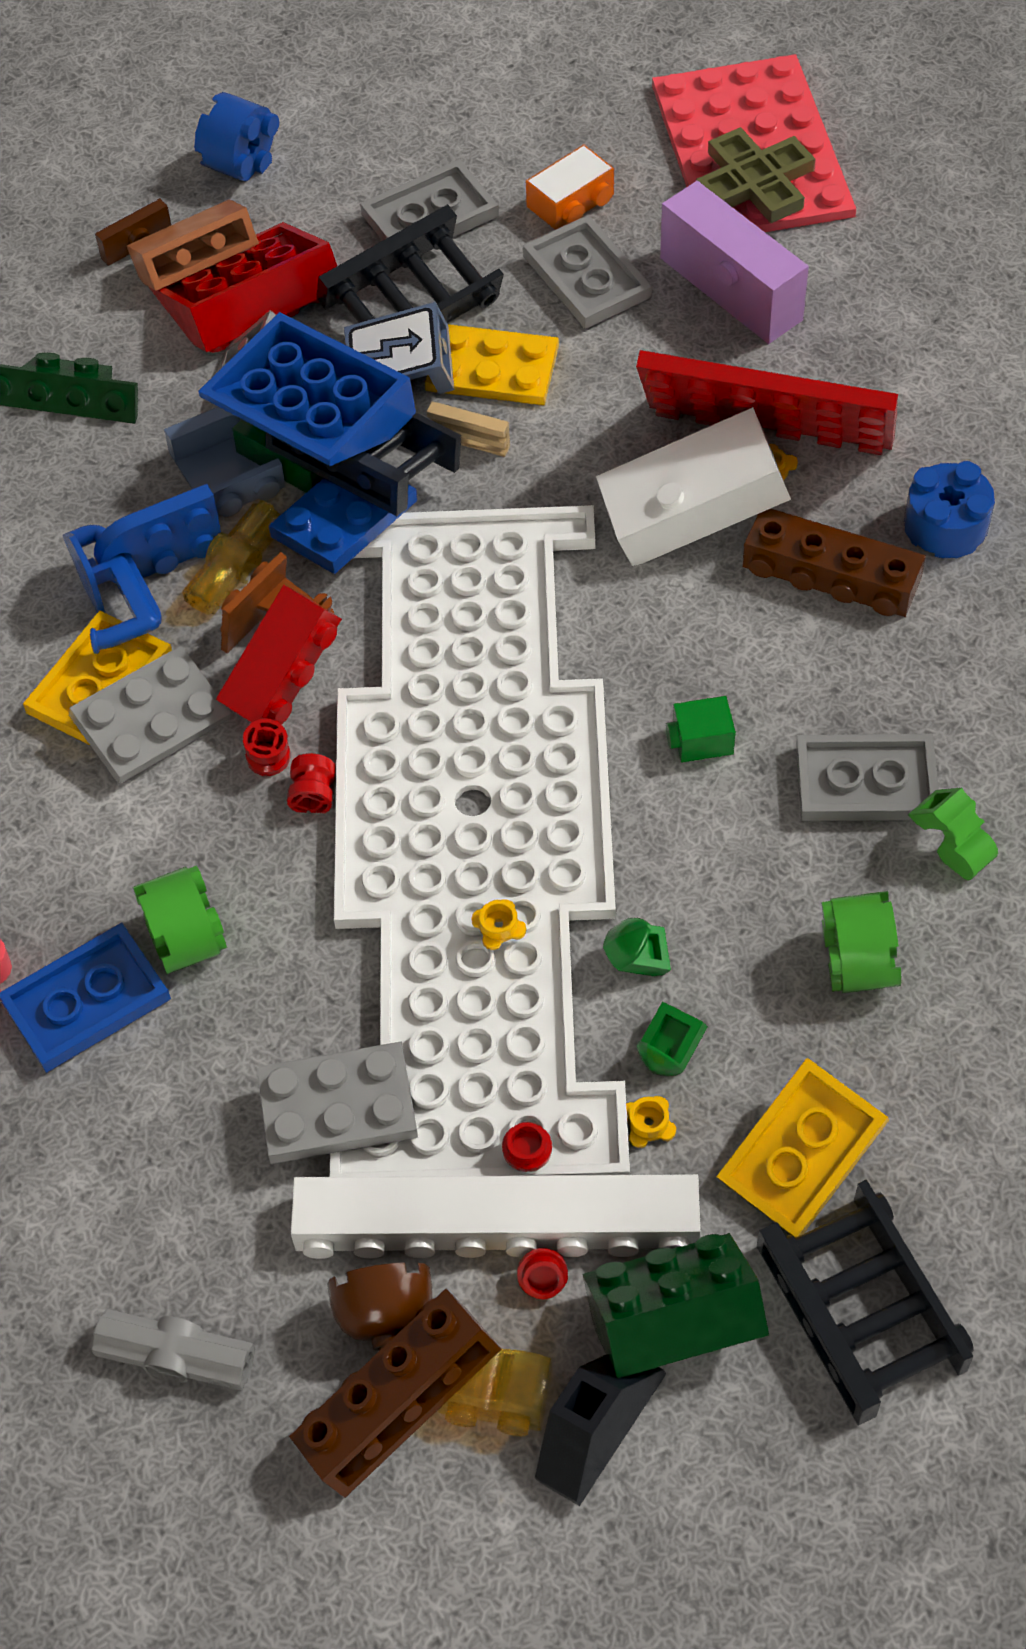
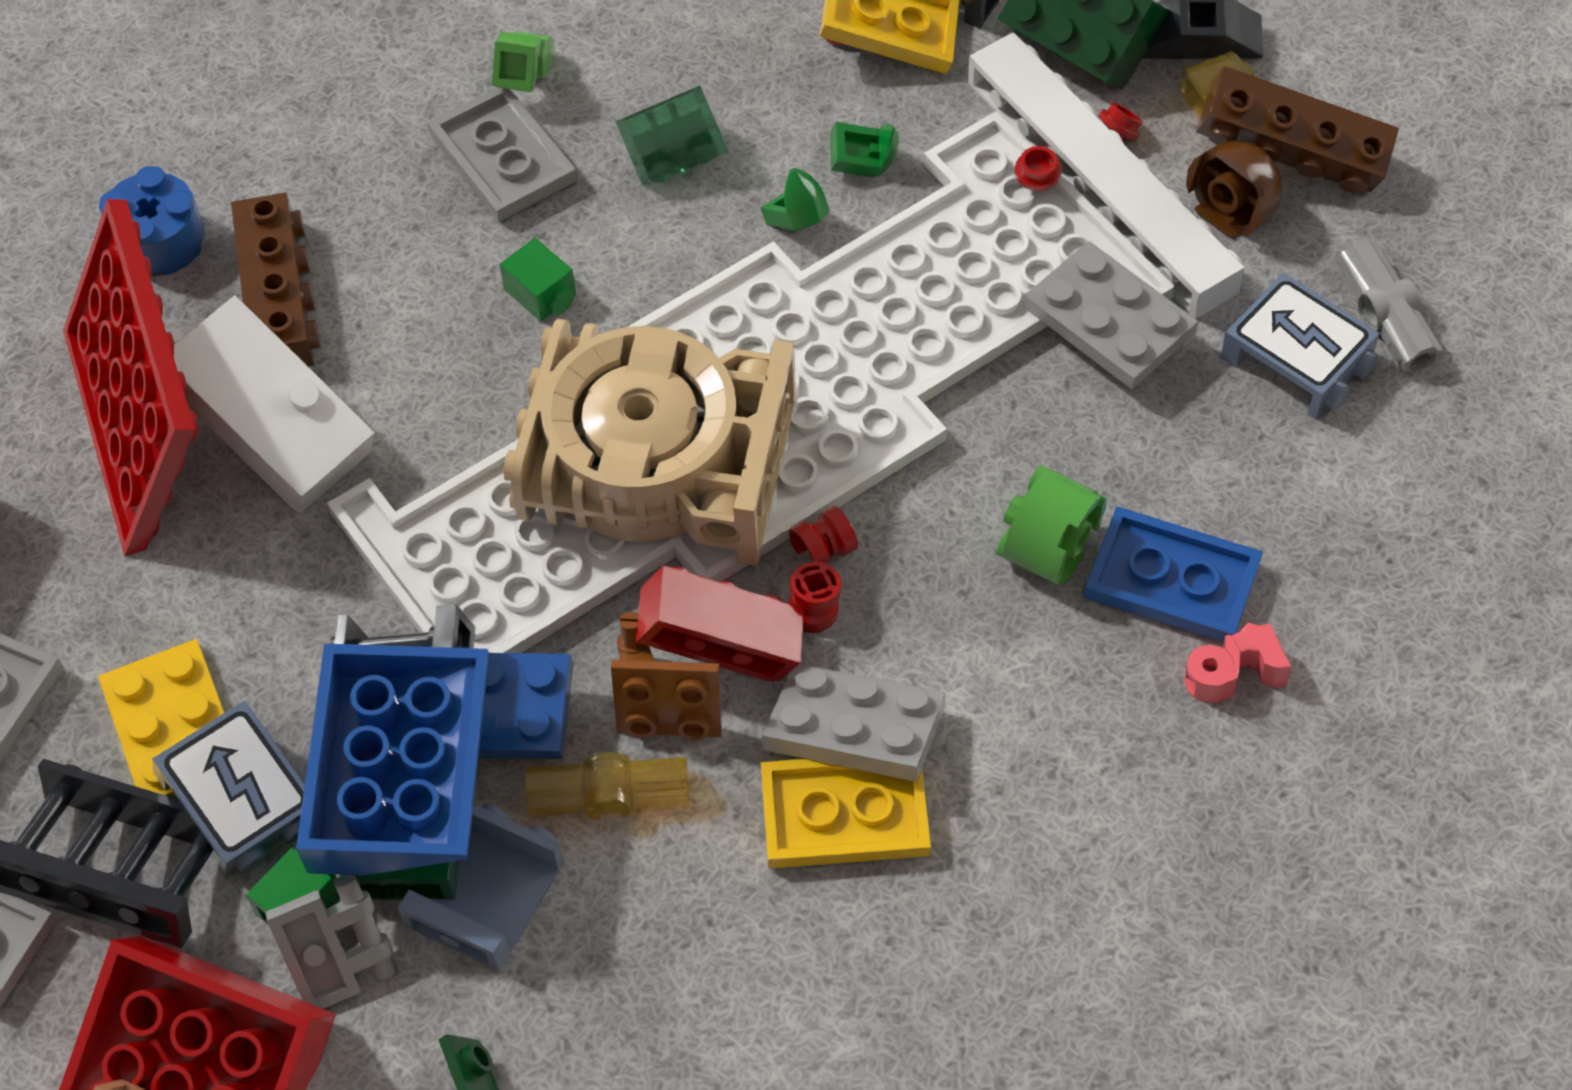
camera: 125 degrees left, 0 degrees up
blue plate [63,484,224,654] -> none
tan tile [427,401,510,457] -> none
yellow plate [471,899,526,950] -> none
yellow plate [626,1096,676,1148] -> none
bright green brick [821,891,901,993] -> none
none -> tan brick [503,319,796,566]
none -> clear green brick [615,86,728,185]
none -> panel [1220,273,1380,420]

